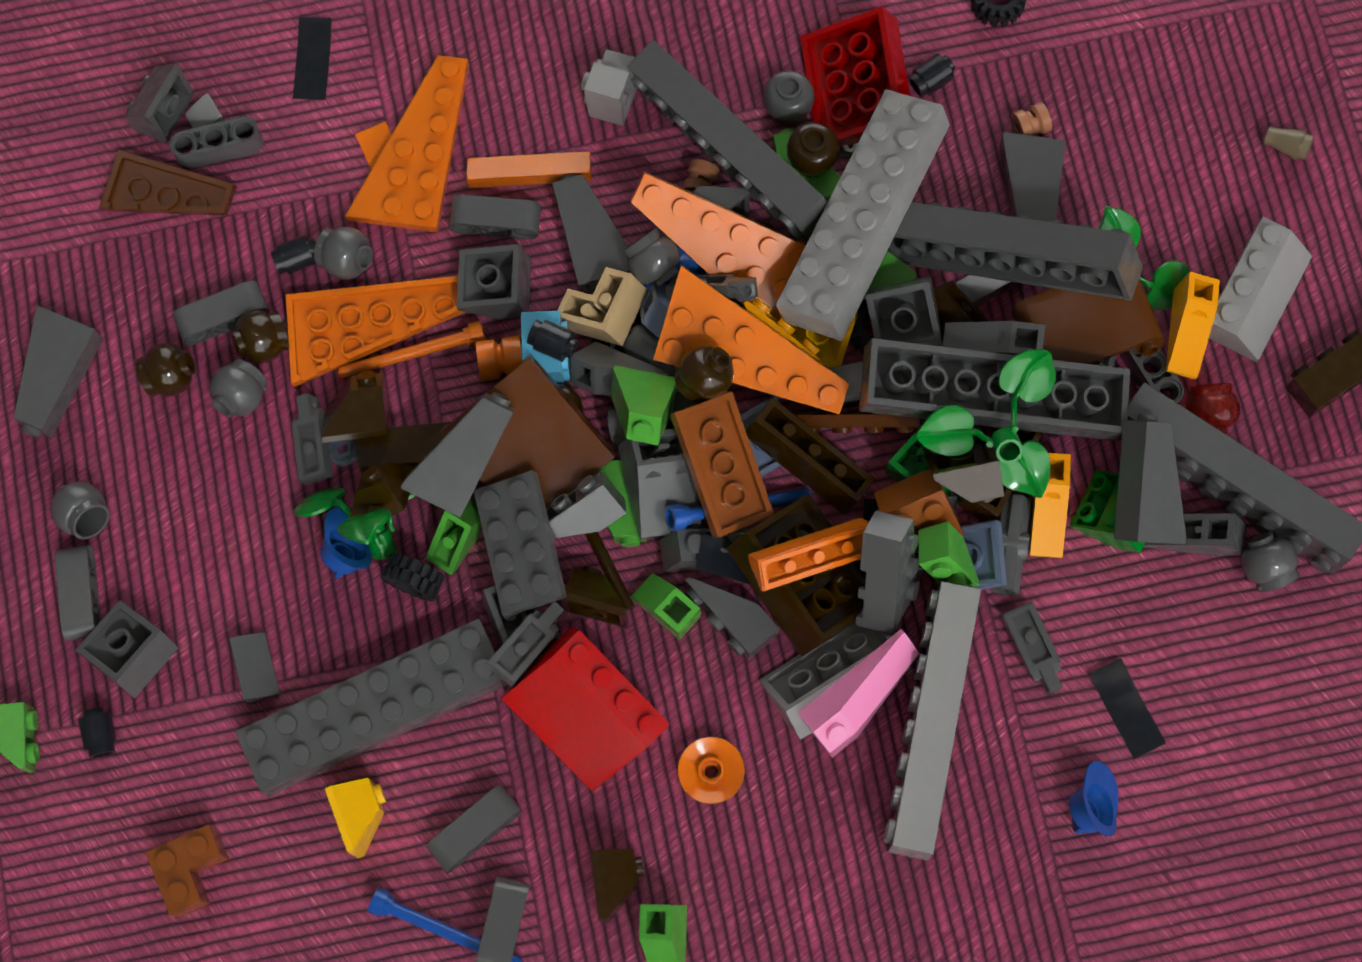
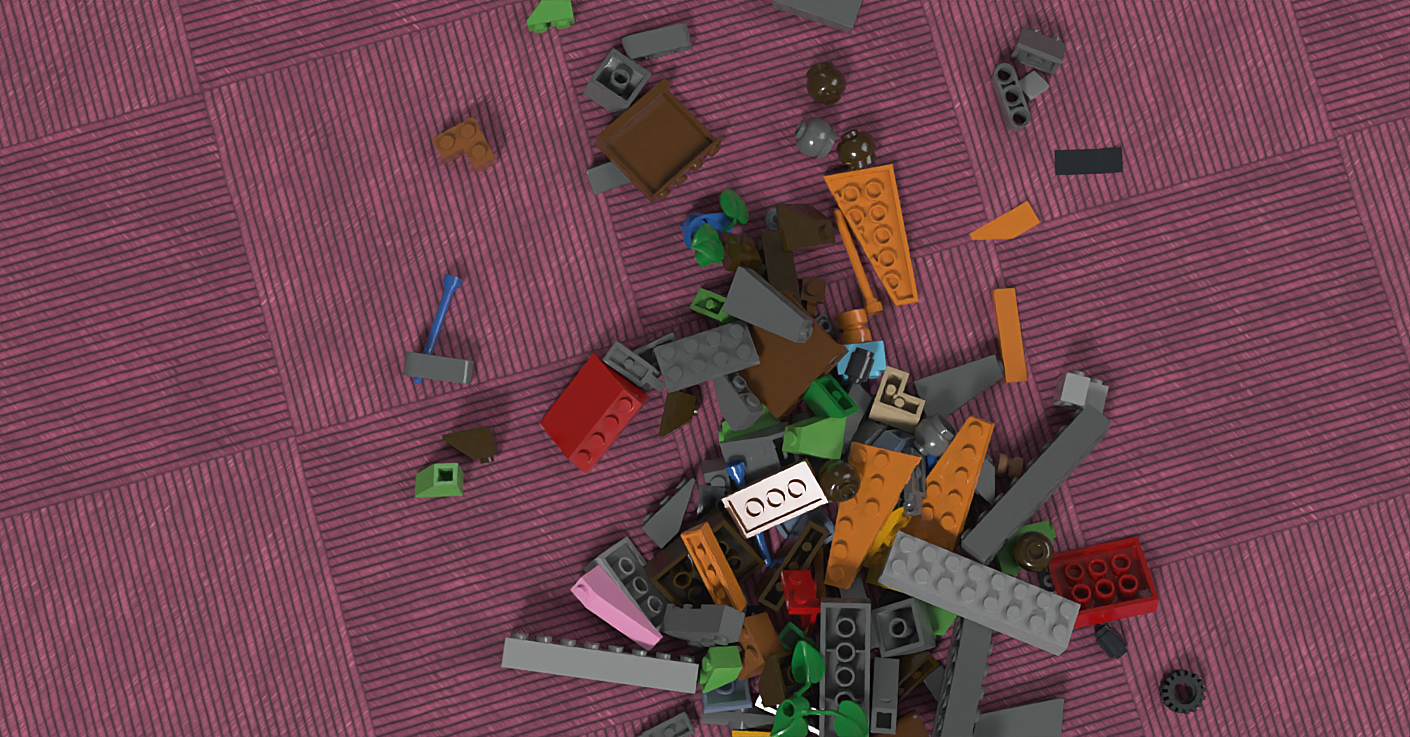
camera: 80 degrees right, 10 degrees up
dark grey piece [50,481,110,539] -> none
black brick [78,707,117,759] -> none
reddish brown wing [99,150,237,216] -> none
dark grey beam [172,281,269,346] -> none
dark grey brick [235,619,509,797] -> none
black brick [271,234,316,275] -> none
dark grey hinge [291,393,333,484] -> none
dark grey piece [314,227,373,280] -> none
yellow slope [324,778,387,859] -> none
orange wing [345,55,469,232] -> none
black tyre [381,553,445,602] -> none
dark grey beam [426,784,522,873] -> none
dark grey beam [449,195,542,239] -> none
dark grey slope [457,244,531,320] -> none
dark brown bar [585,532,635,611] -> none
bright green slope [631,573,701,640] -> none
orange dish [678,737,745,804] -> none
dark grey piece [763,70,815,125] -> none
nougat wheel [1011,102,1052,136] -> none
none -> reddish brown panel [595,78,723,204]
none -> red bracket [780,570,821,637]
none -> reddish brown plate [800,276,827,319]
none -> green slope [803,374,860,418]

